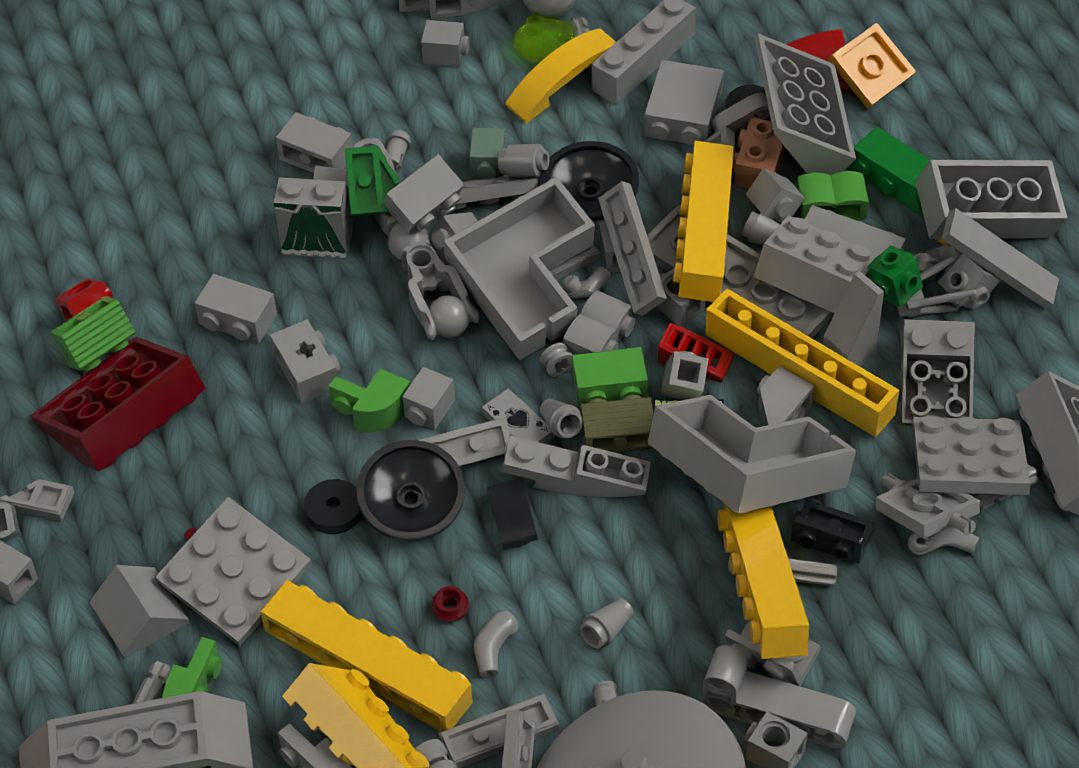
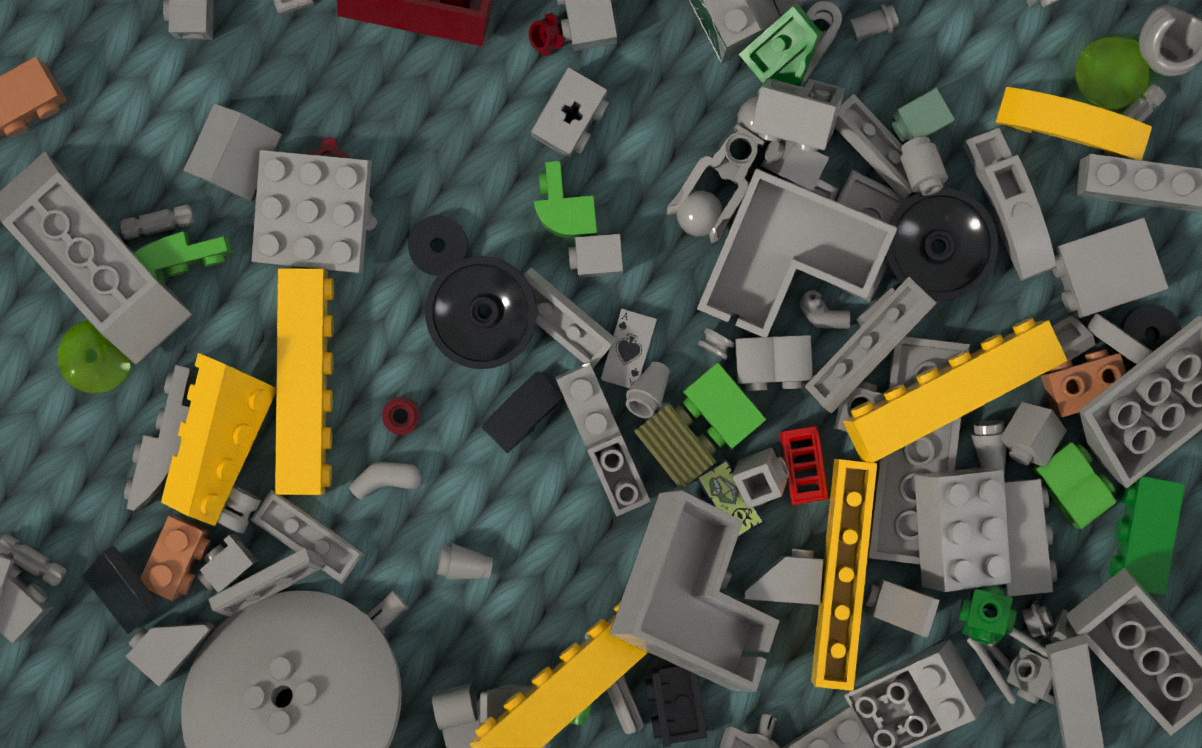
camera: 50 degrees right, 35 degrees up
none -> dark red plate [529,13,565,56]
none -> light grey slope [963,128,1056,281]

